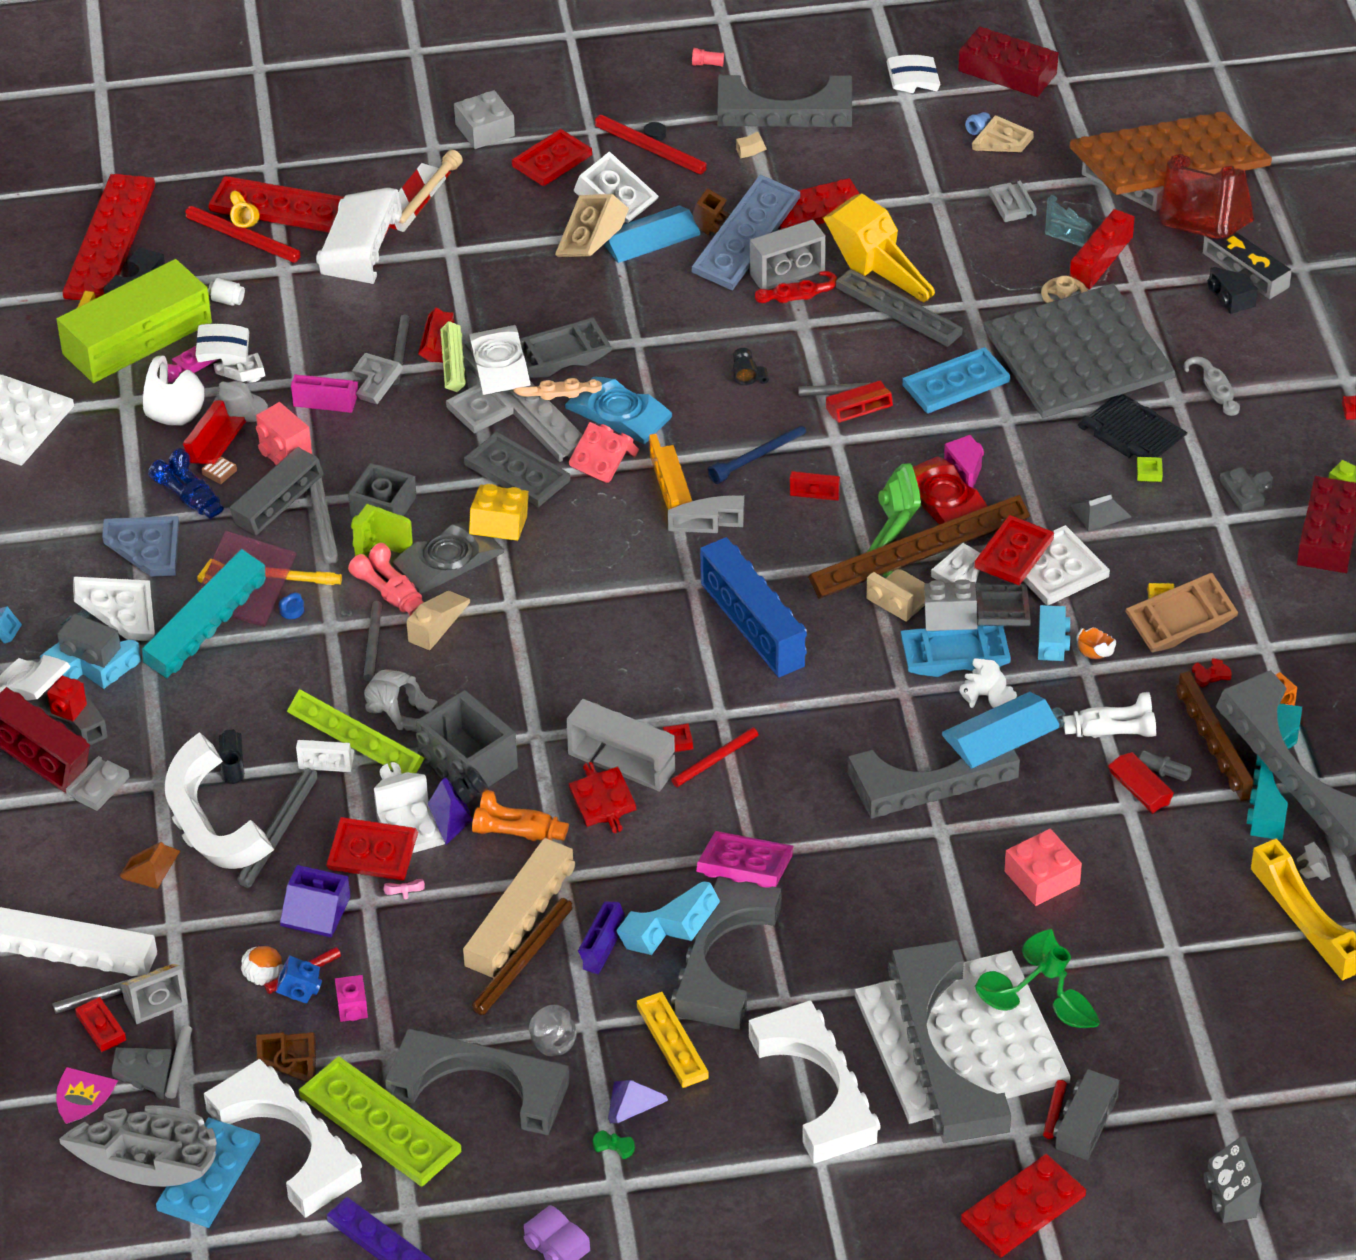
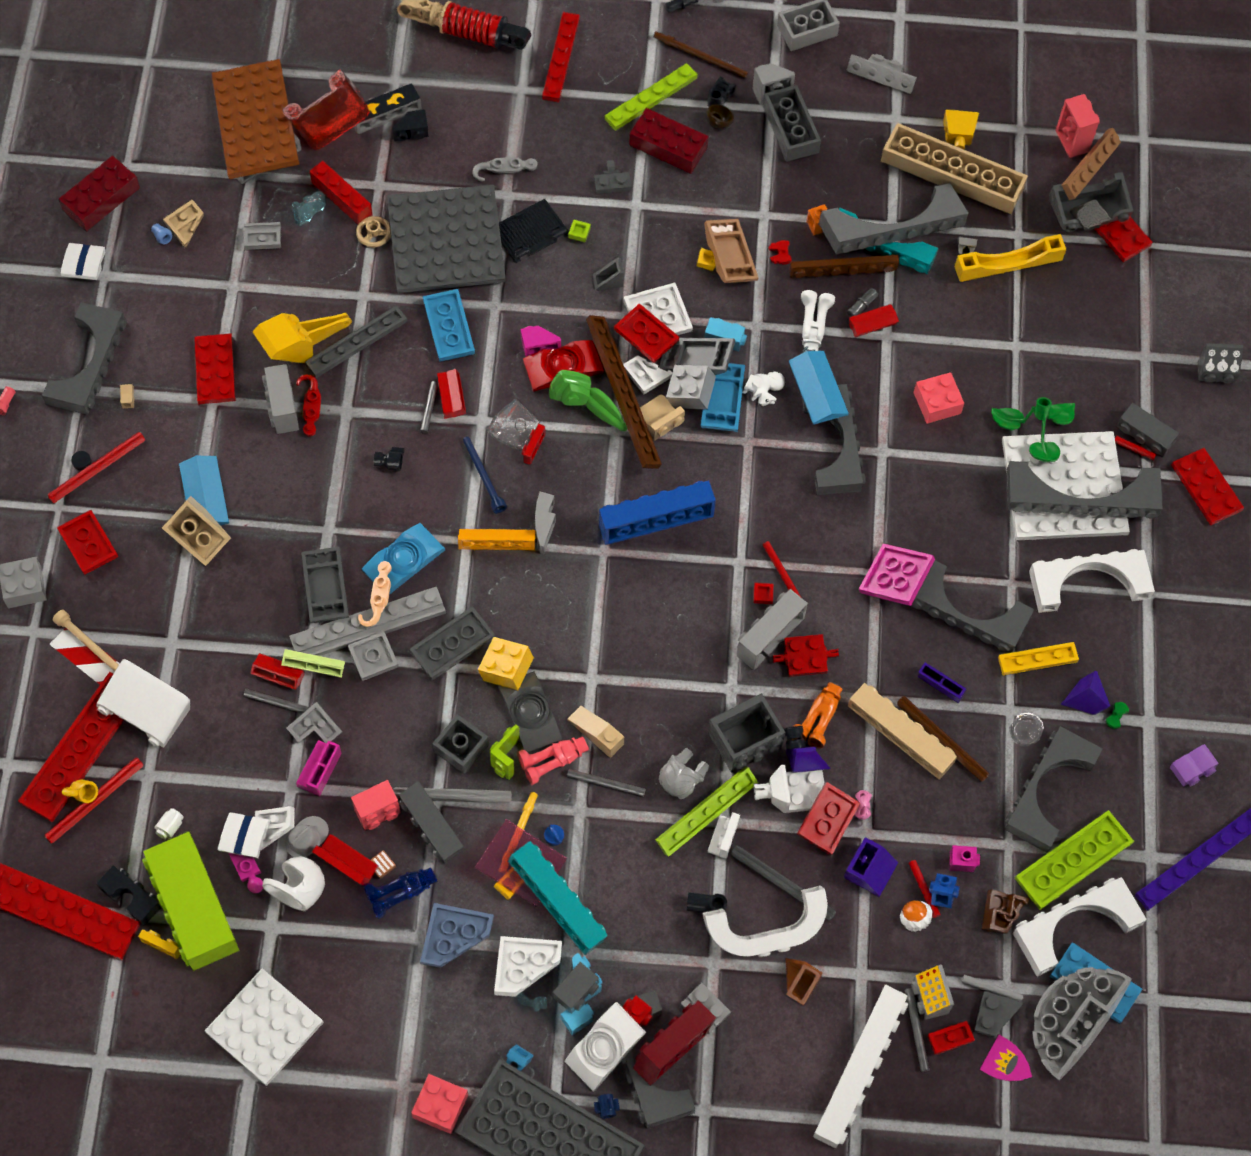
camera: 80 degrees left, 20 degrees up
white slope [469,325,530,395] -> none
coral bracket [569,422,639,483] -> none
white slope [574,152,659,223] -> none
medium azure arch [617,882,720,955] -> none
sand blue plate [692,174,800,291] -> none
reddish brown brick [693,188,730,235] -> none
orange hair [1076,627,1116,659] -> none
none -> clear slope [486,399,541,451]

